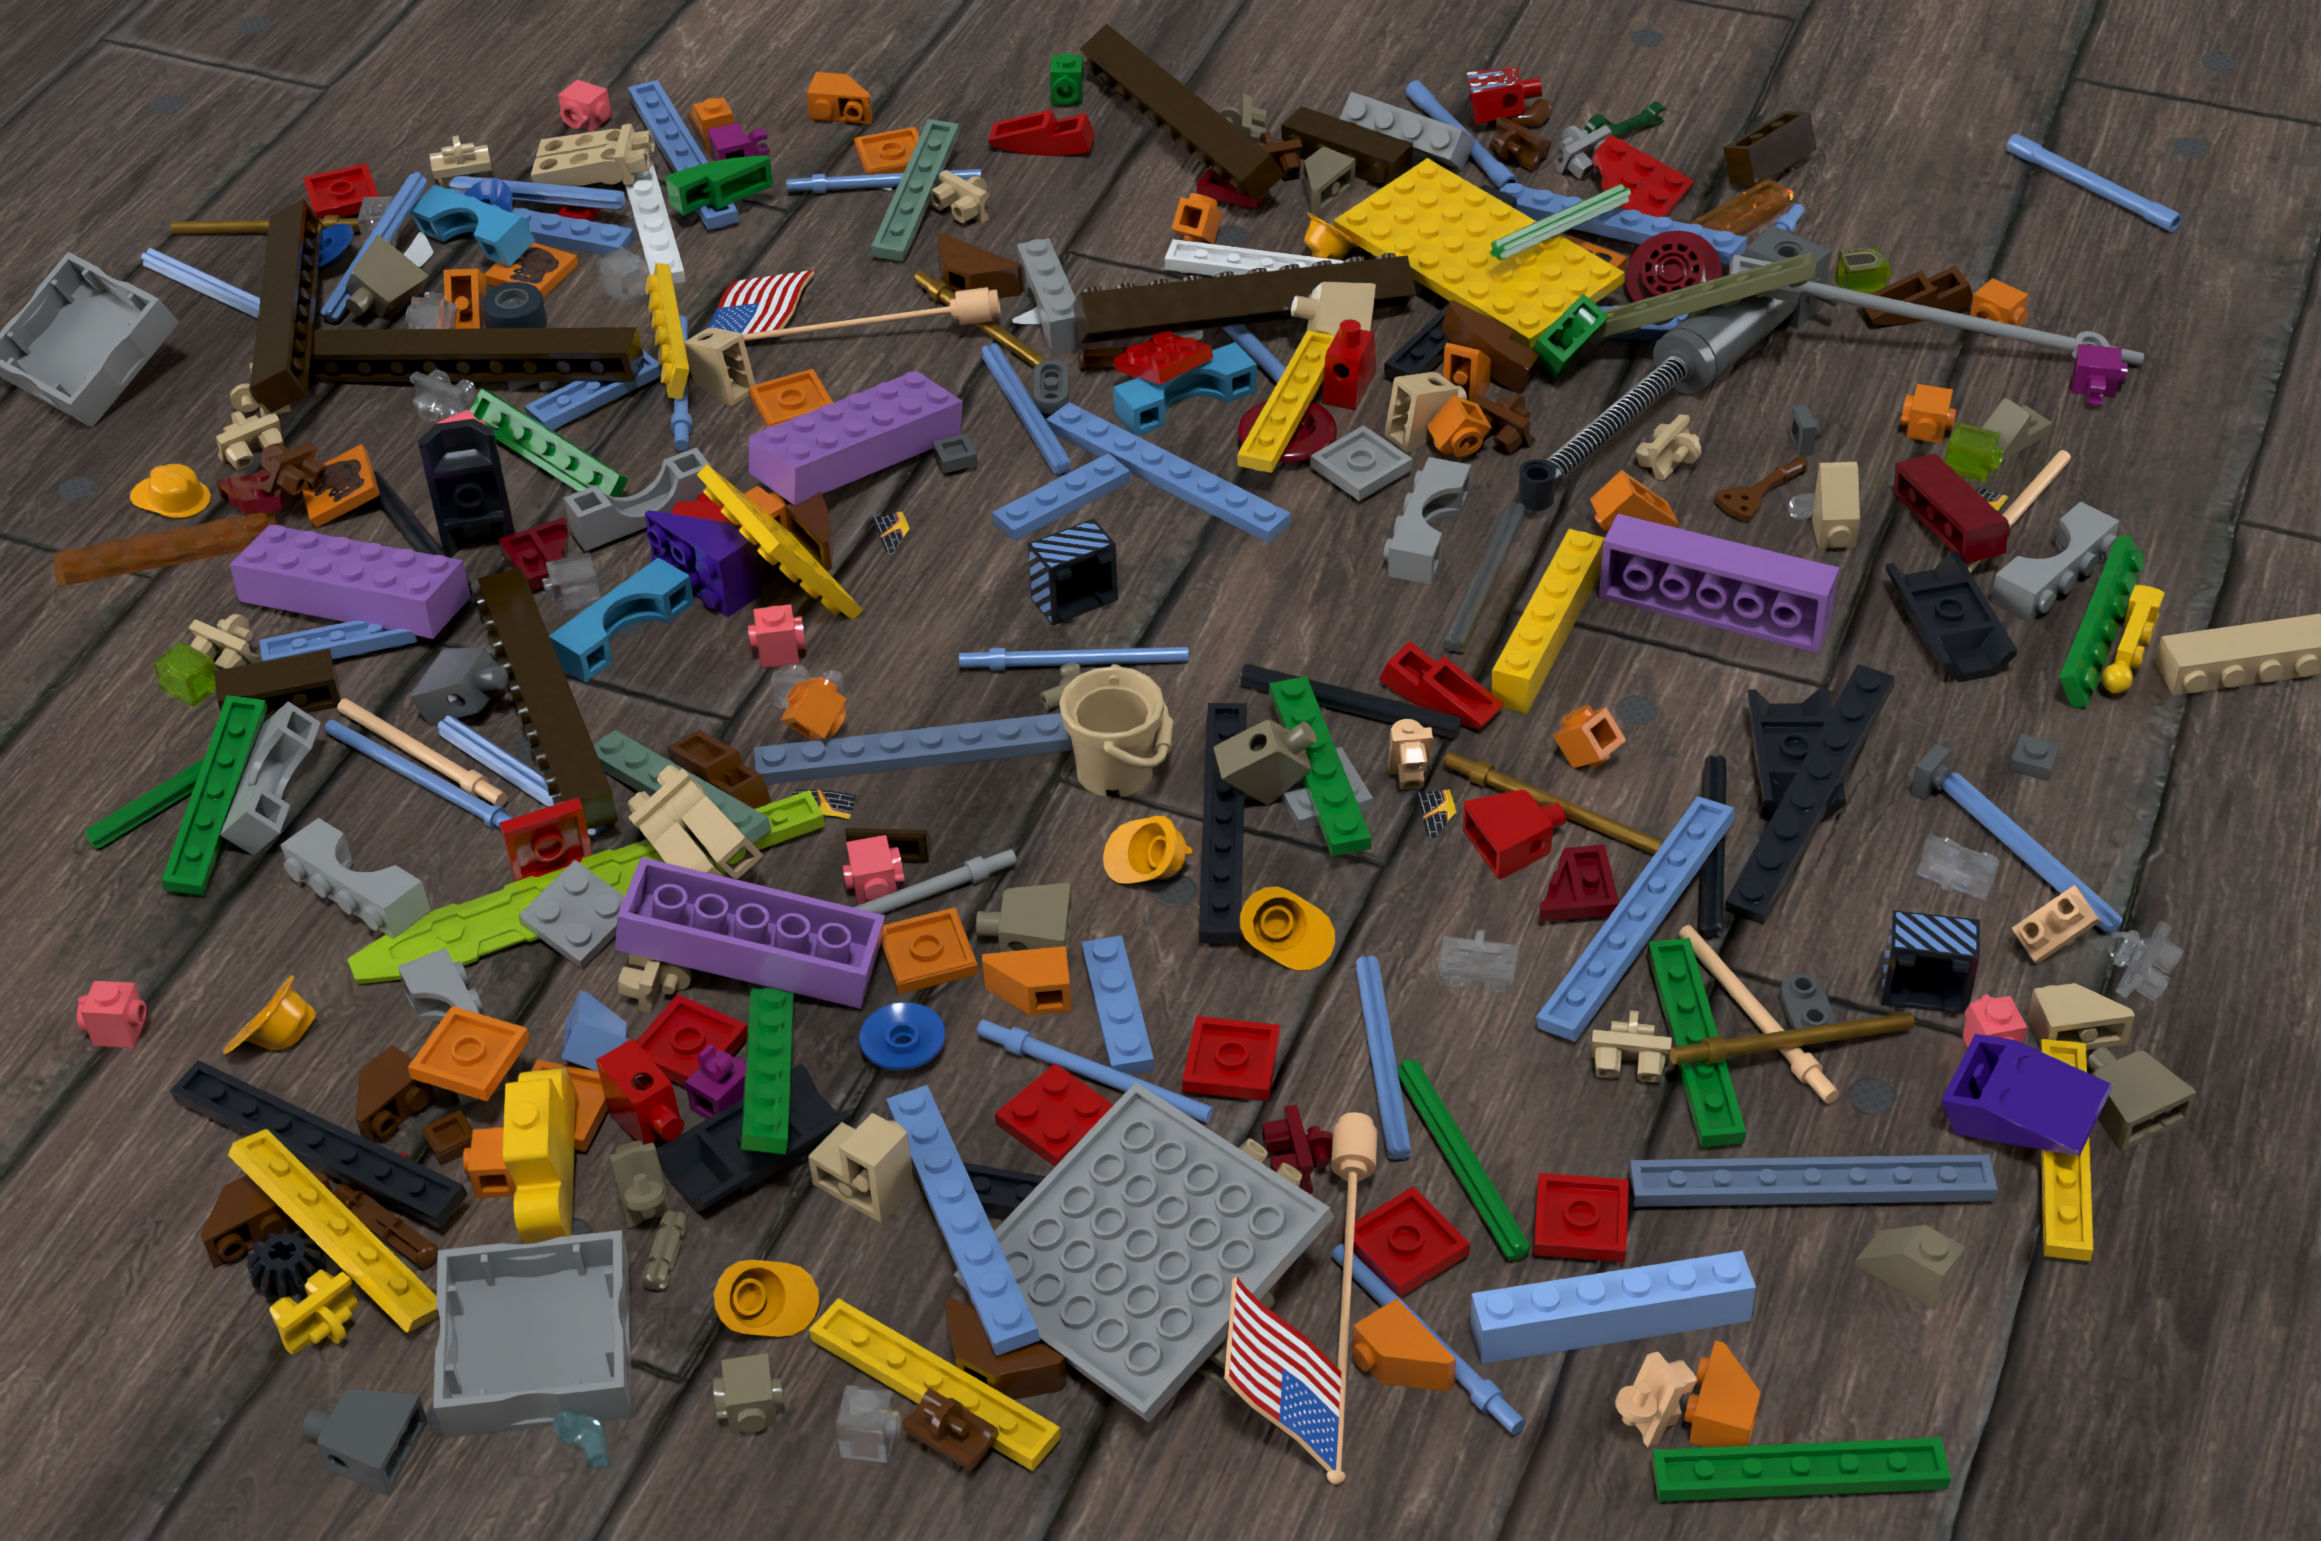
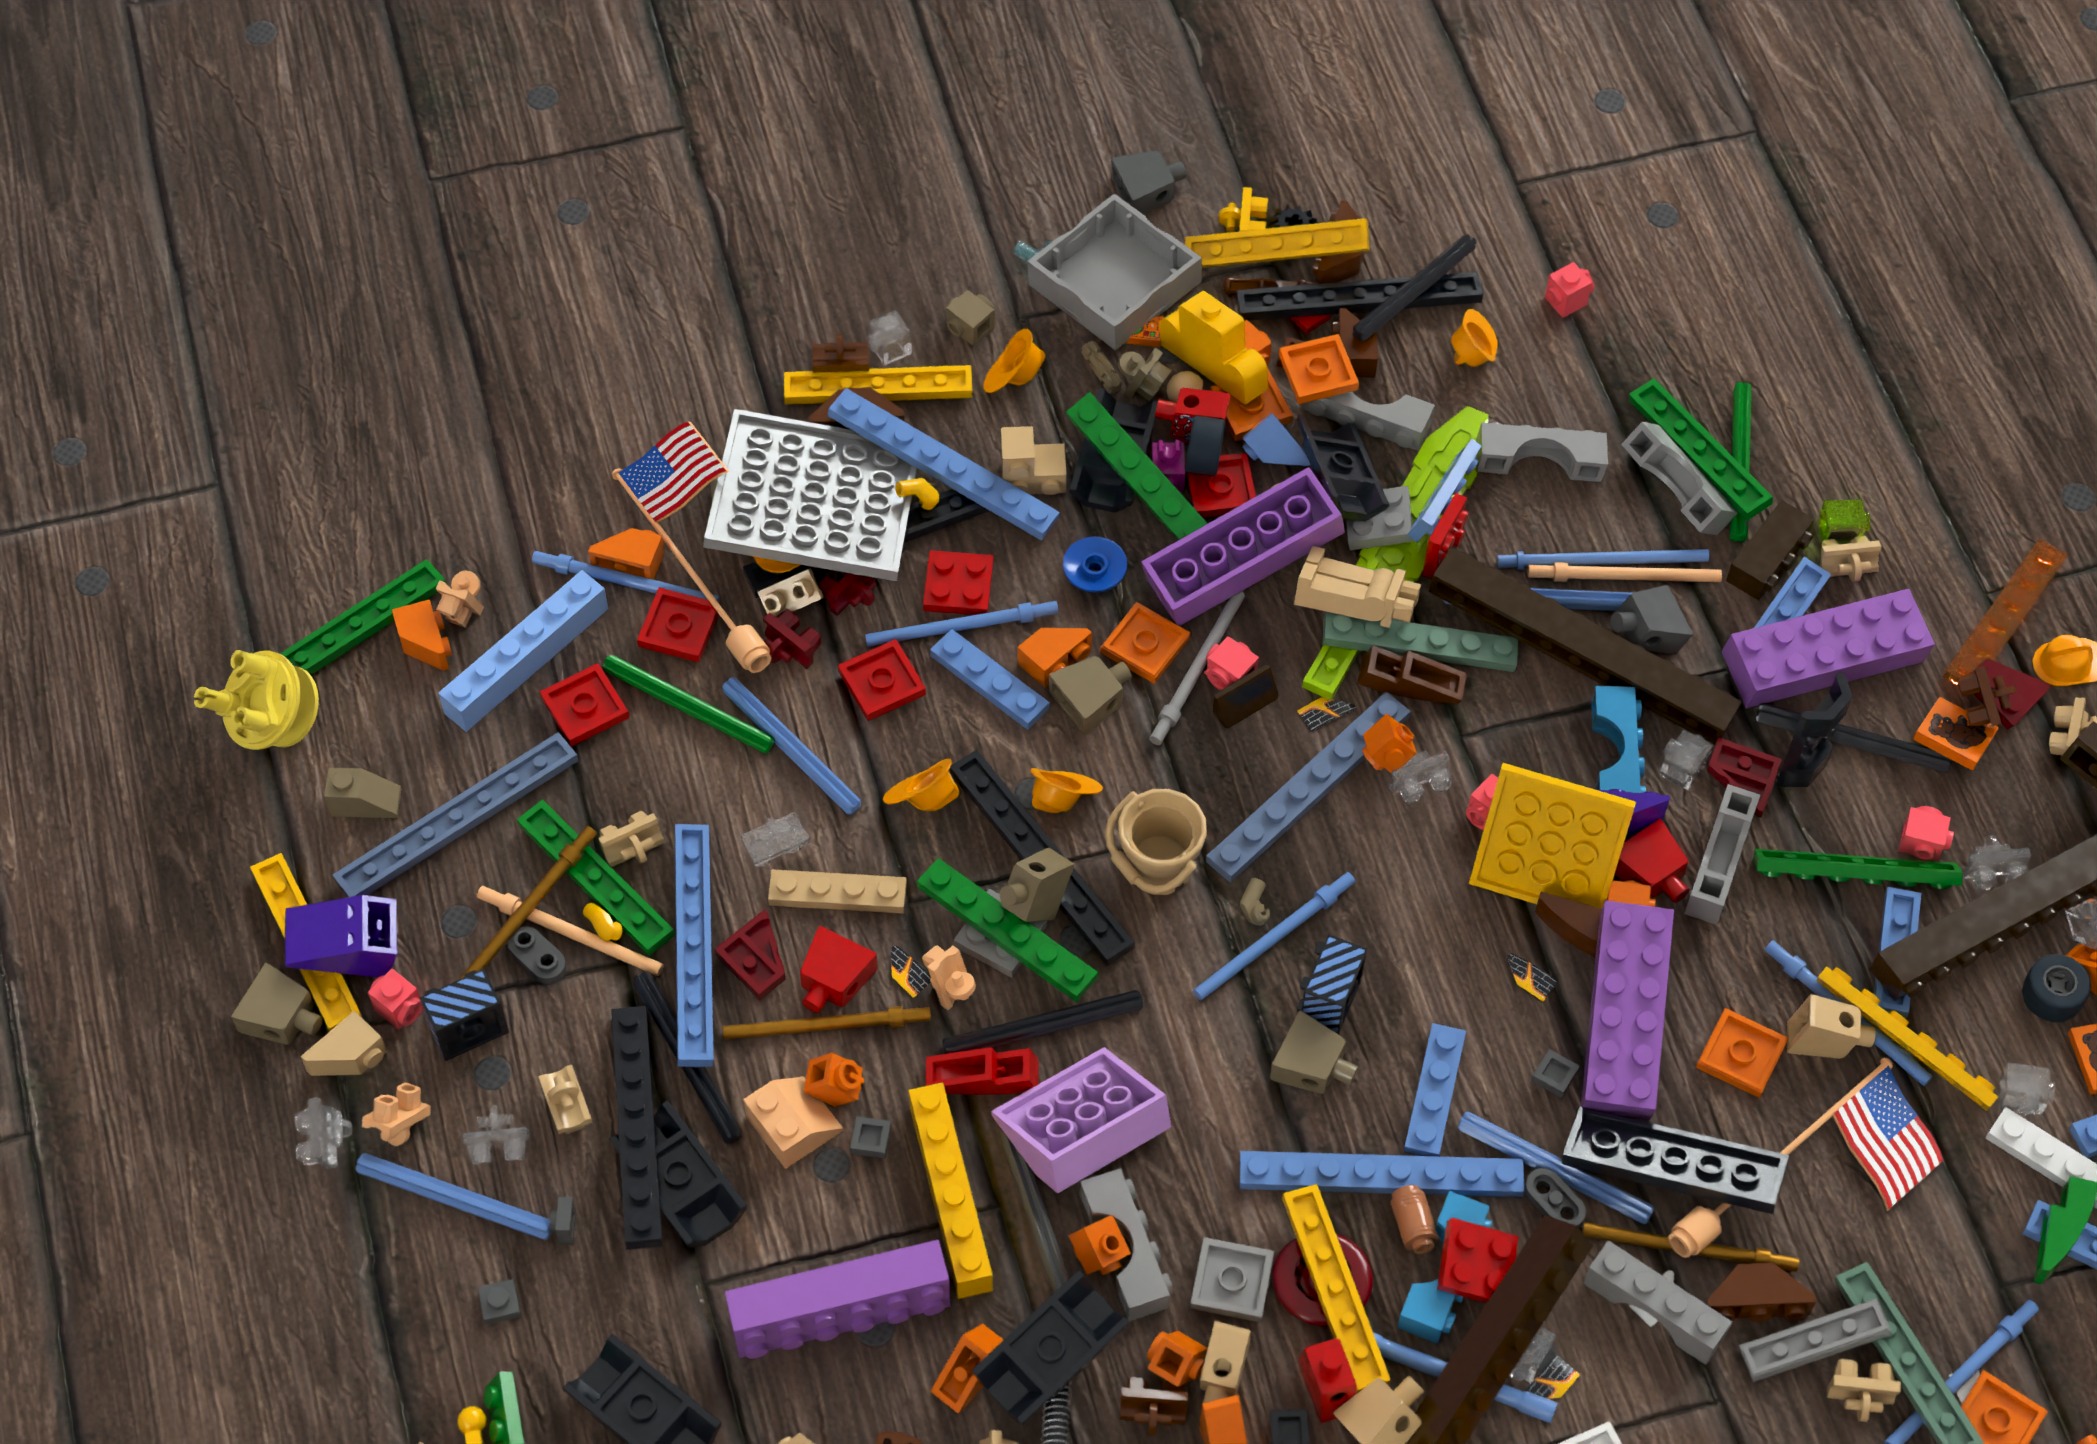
camera: 140 degrees right, 15 degrees up
none -> light yellow piece [194,650,319,750]
none -> tan hips [538,1064,592,1134]
none -> yellow arm [583,903,623,942]
none -> light nougat slope [743,1076,843,1169]
none -> tan plate [768,869,907,914]
none -> dark grey plate [850,1116,892,1159]
none -> yellow arm [895,478,939,510]
none -> black piece [971,1270,1130,1425]
none -> lavender slope [991,1047,1171,1193]
none -> orange brick [1068,1215,1131,1276]
none -> tan piece [1167,371,1203,403]
none -> black wheel [1186,415,1225,476]
none -> dark tan torso [1270,1011,1359,1094]
none -> black piece [1296,415,1389,522]
none -> black axle [1352,234,1476,341]
none -> nougat head [1391,1185,1439,1254]
none -> plate [1407,439,1482,542]
none -> black plate [1562,1107,1789,1214]
none -> light grey tile [1739,1298,1891,1382]

